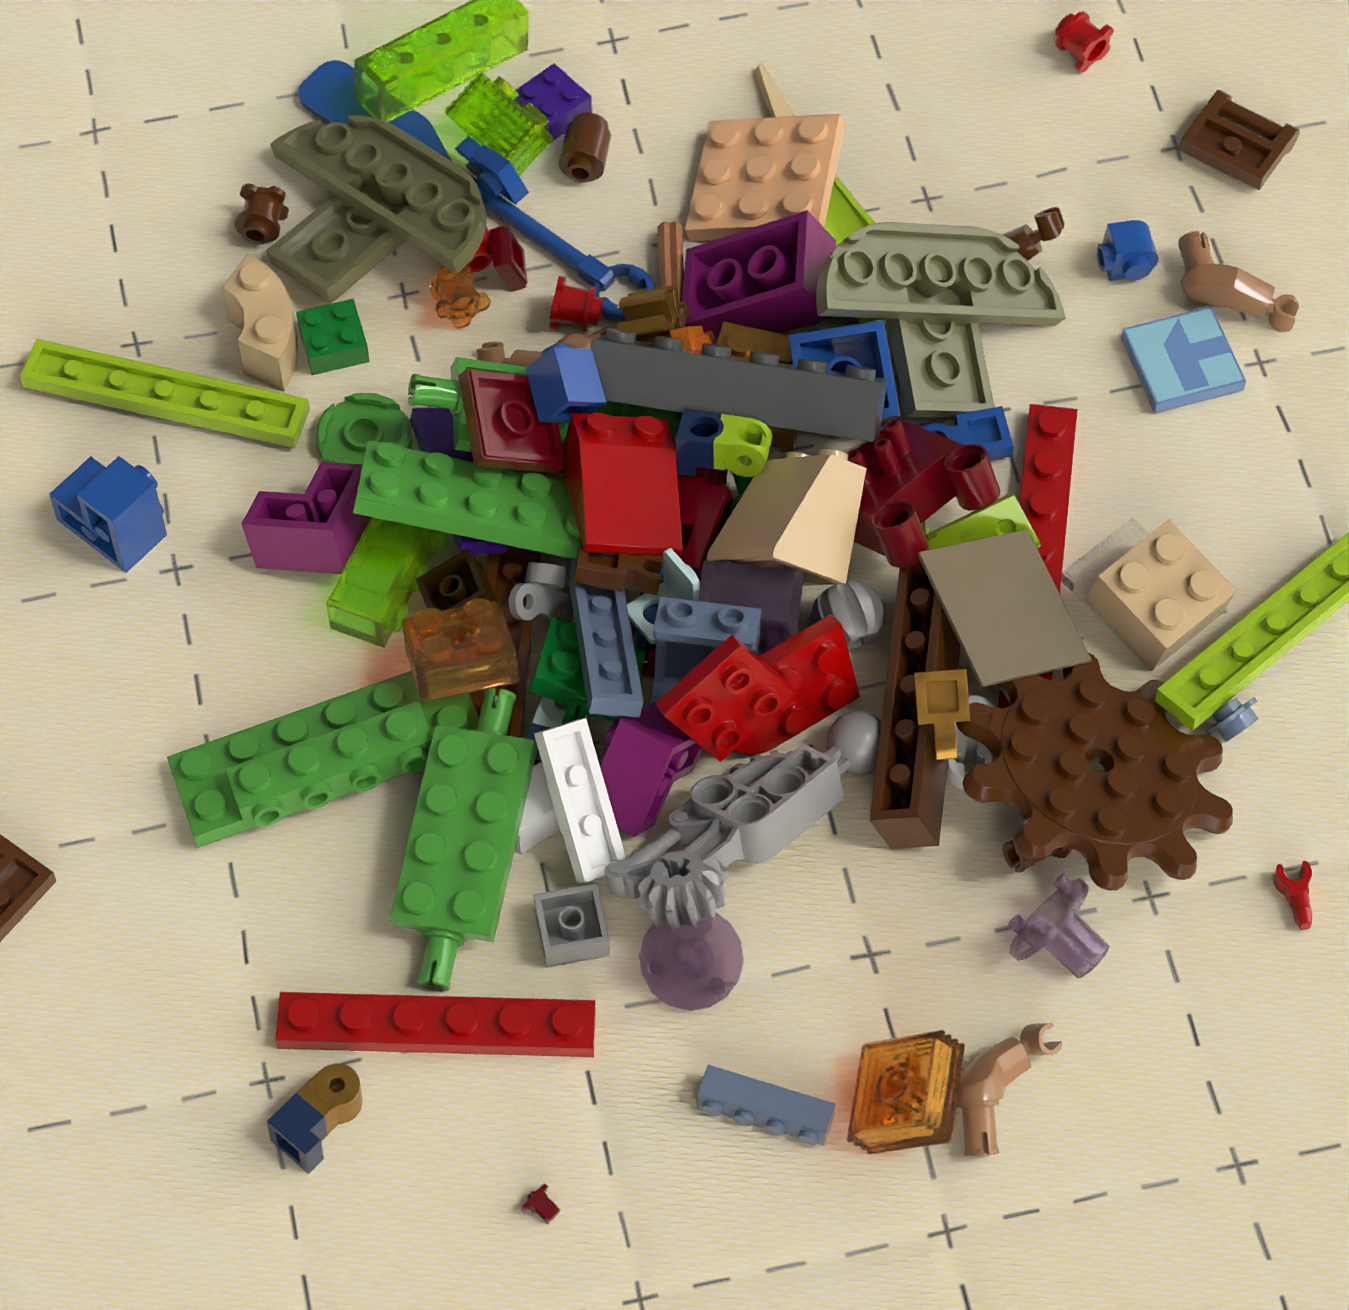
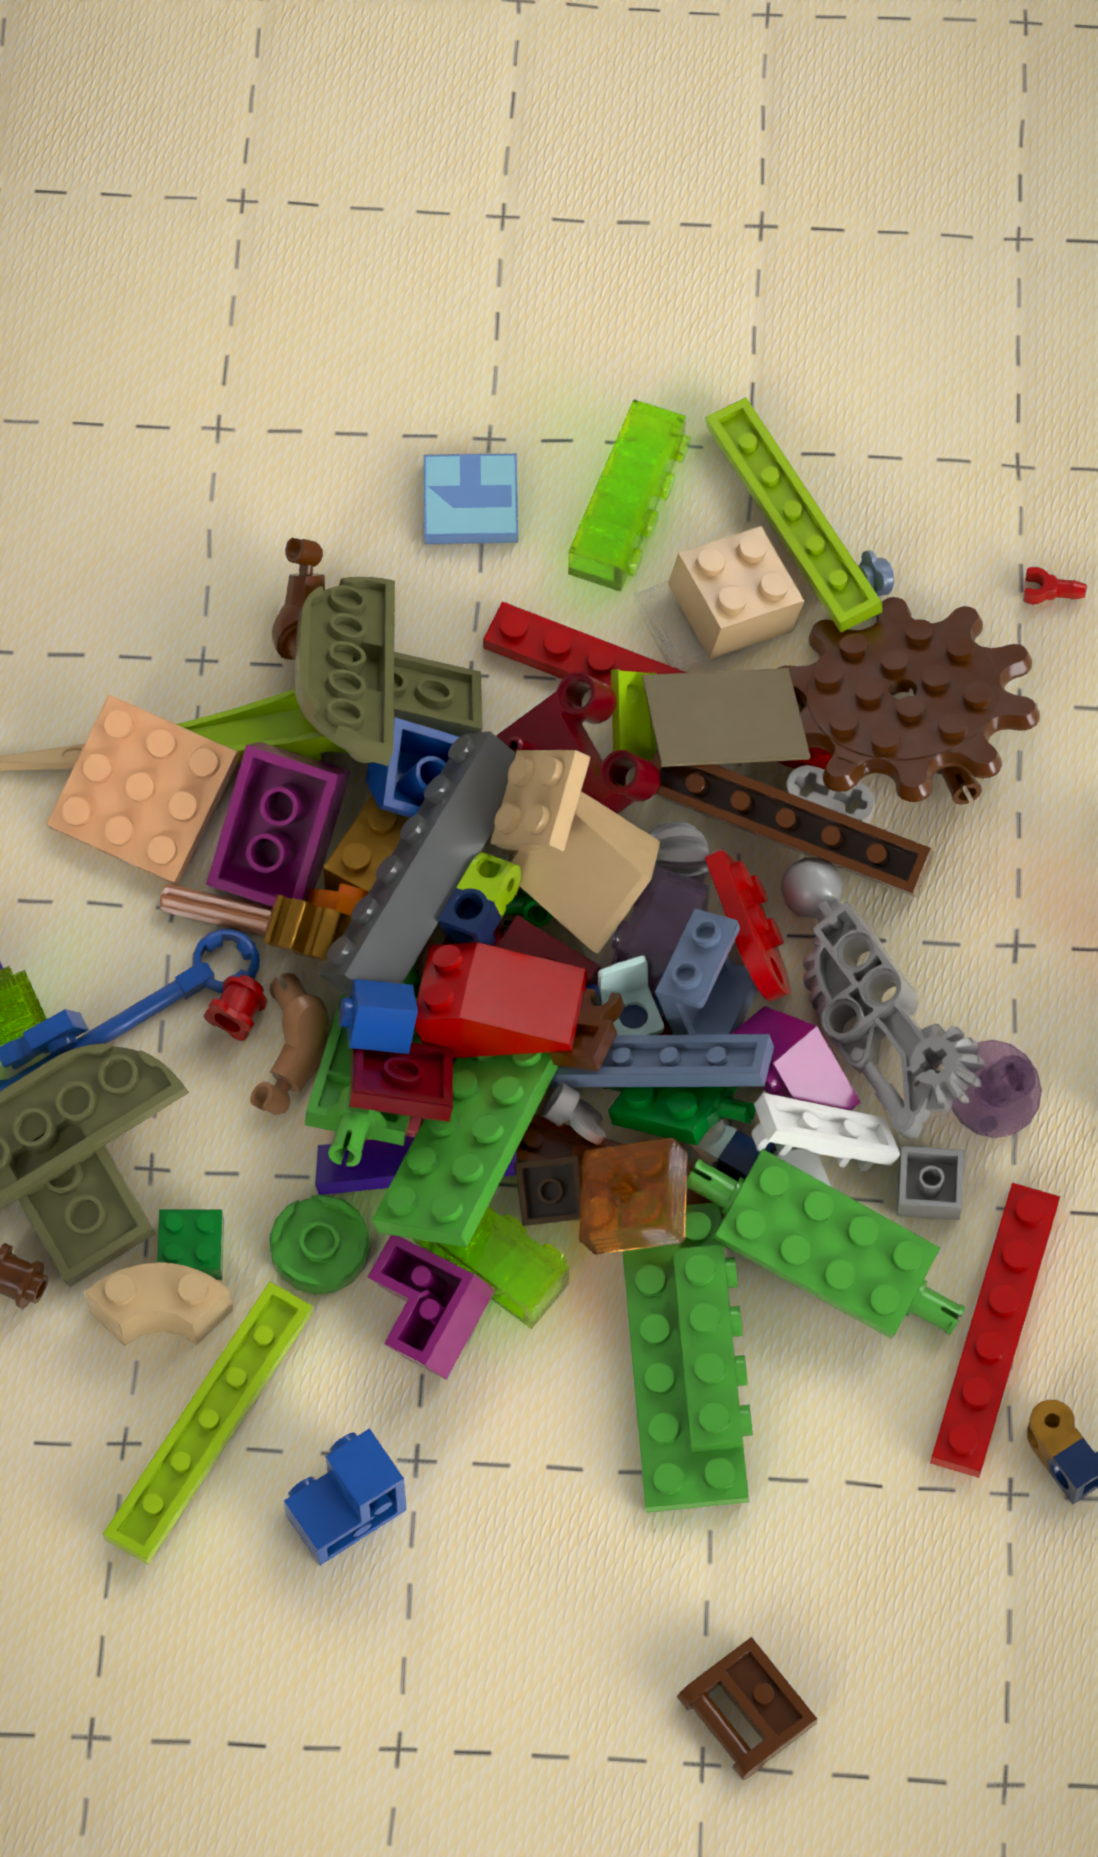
camera: 75 degrees left, 5 degrees up
clear orange brick [429,267,491,329] -> none
dark red tile [490,225,528,292] -> none
reddish brown brick [559,112,611,183] -> none
red plate [656,634,796,762] -> none
pearl gold plate [914,669,970,760] -> none
blue plate [924,406,1014,460] -> none
piece [1008,873,1109,979] -> none
red brick [1055,11,1114,73] -> none
blue plate [1097,220,1159,281] -> none
medium nougat arm [1178,231,1299,332] -> none
reddish brown plate [1179,90,1300,190] -> none
none -> tan plate [491,750,591,852]
none -> clear neon green brick [568,399,691,592]

